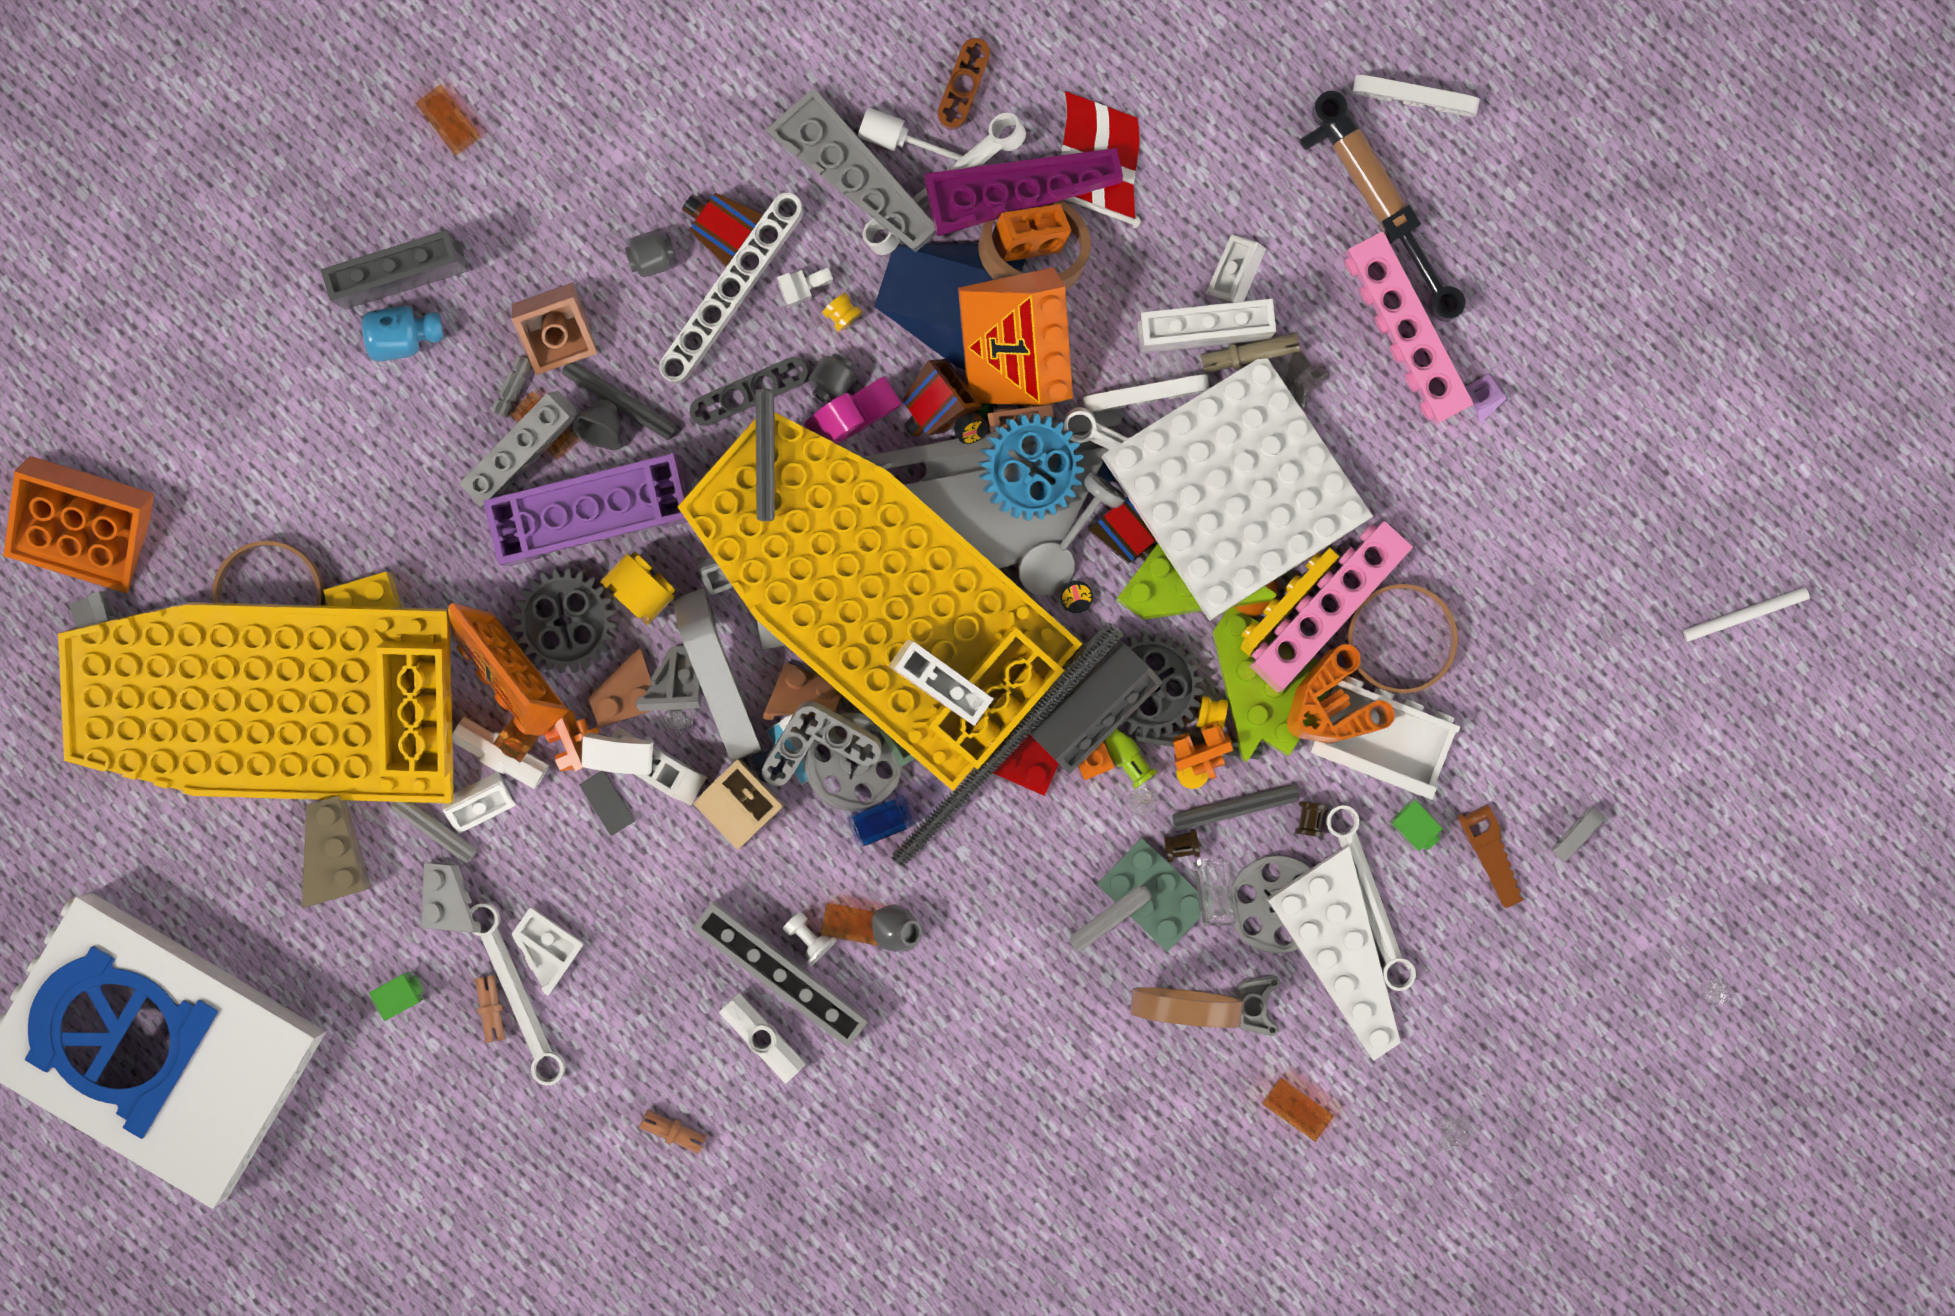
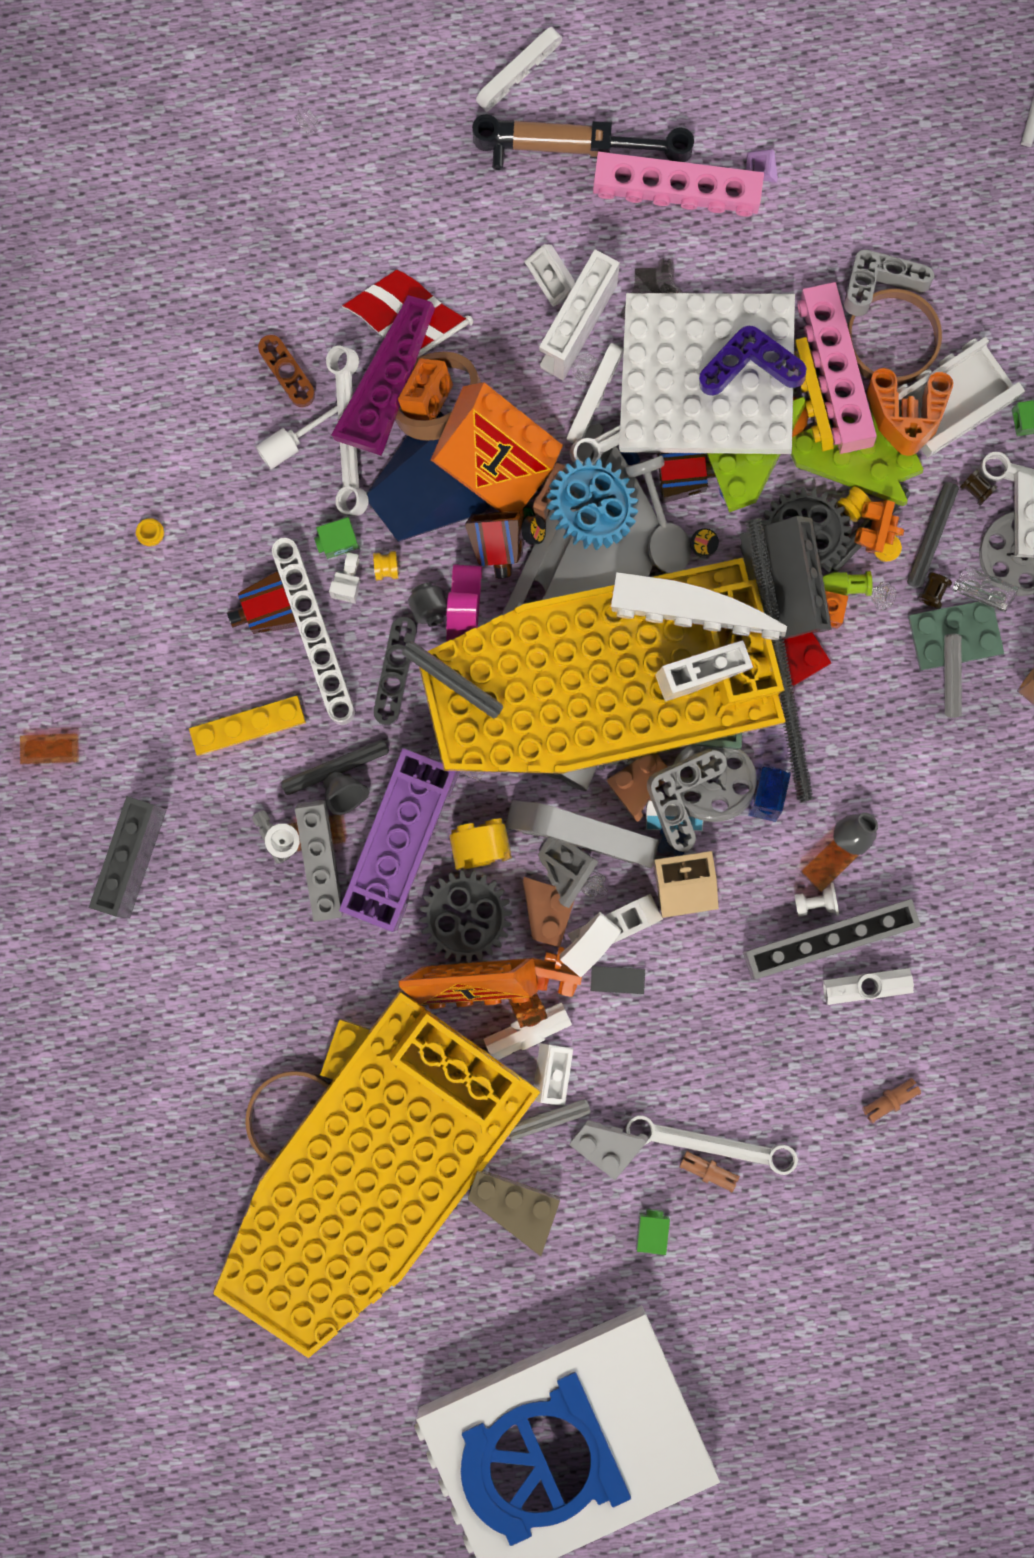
camera: 50 degrees left, 5 degrees down
orange slope [3,456,154,593] -> none
light grey panel [70,591,115,629] -> none
dark azure piece [361,305,444,362] -> none
nougat slope [512,282,597,375] -> none
white wing [512,907,585,996] -> none
dark grey head [625,230,675,277] -> none
light grey slope [696,557,733,596] -> none
light grey wing [766,87,936,252] -> none
dark tan pin [1201,332,1301,374] -> none
none -> yellow plate [136,518,164,547]
none -> yellow plate [189,696,306,756]
none -> white piece [265,824,300,858]
none -> bright green brick [314,517,359,559]
none -> white slope [611,572,787,640]
none -> dark purple beam [699,326,807,396]
none -> light grey beam [844,250,934,316]

